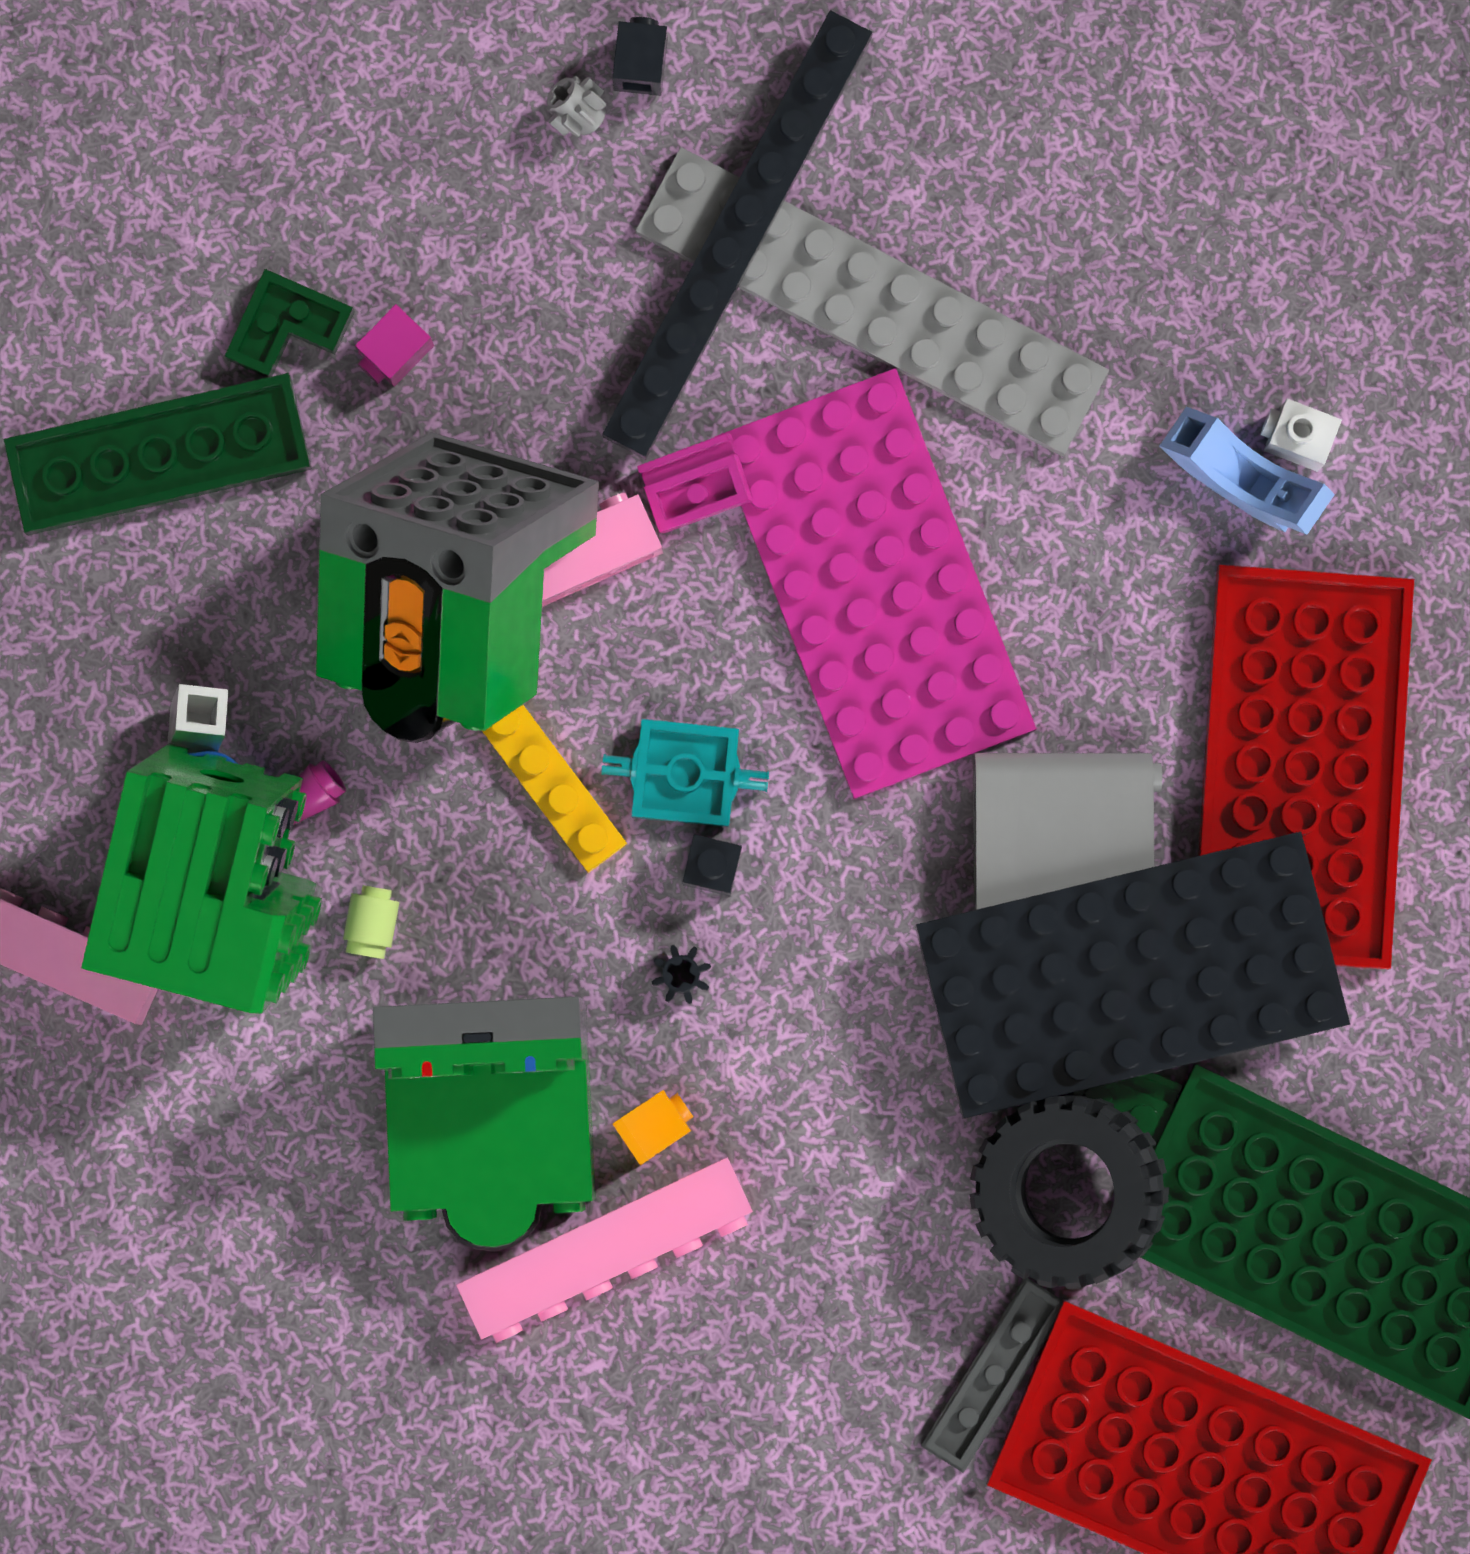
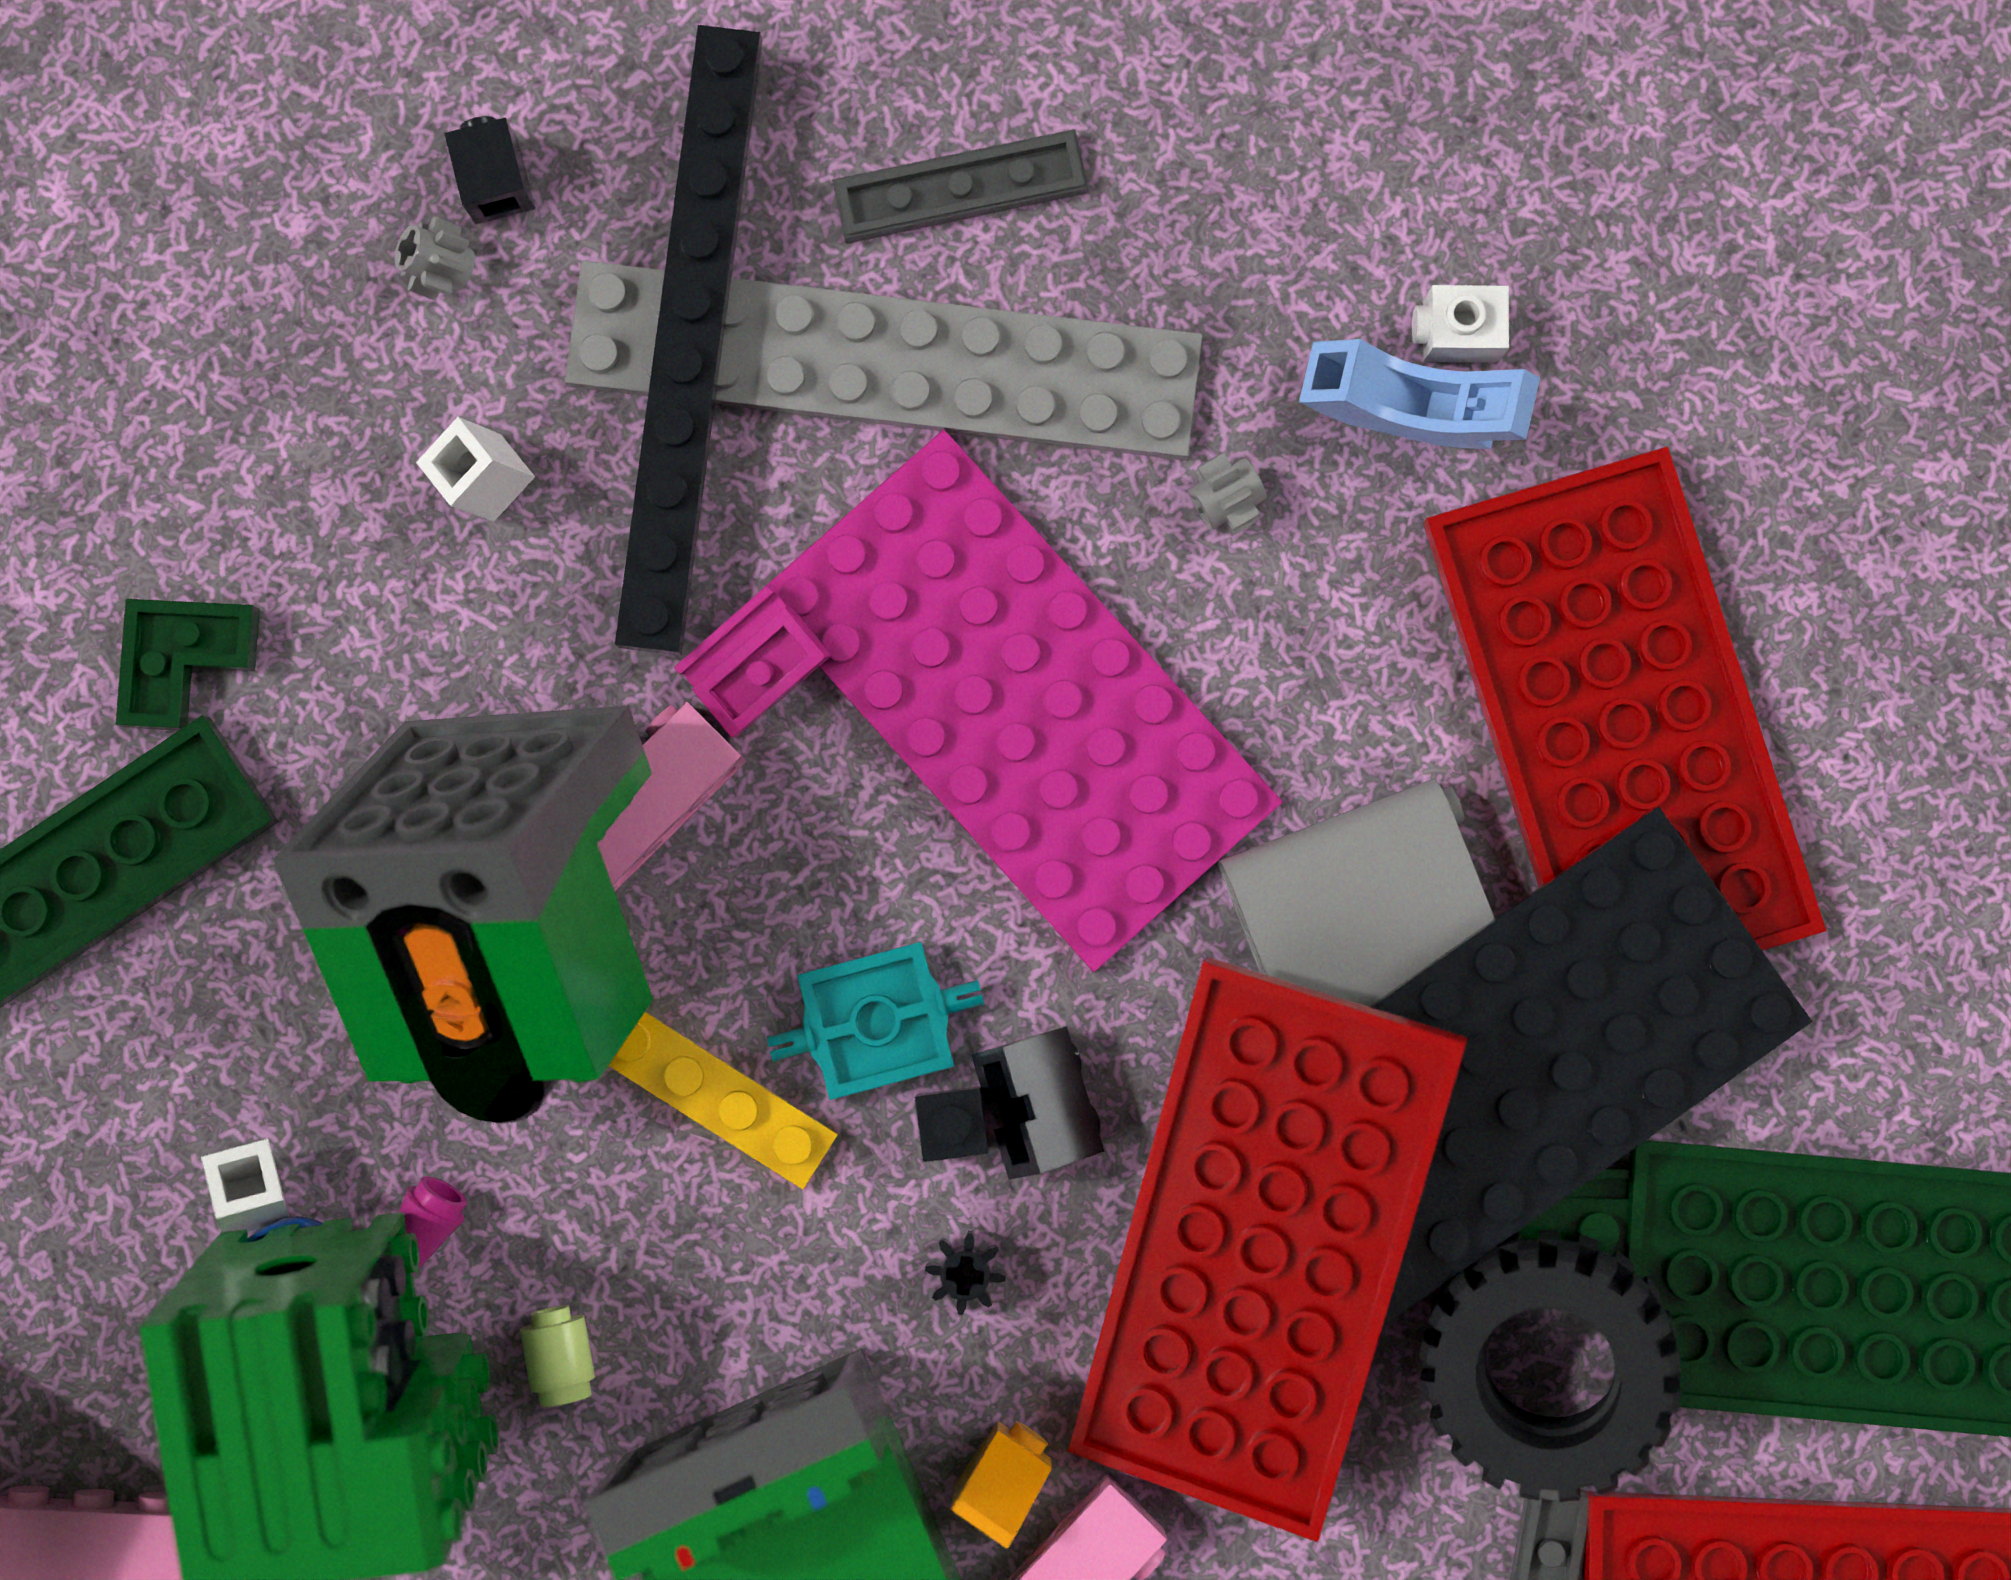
camera: 20 degrees left, 0 degrees up
dark pink brick [355,304,434,387] -> none
none -> white brick [416,417,535,521]
none -> dark grey tile [832,129,1088,244]
none -> black brick [971,1026,1105,1180]
none -> red plate [1068,957,1468,1543]
none -> light grey gear [1188,452,1267,536]

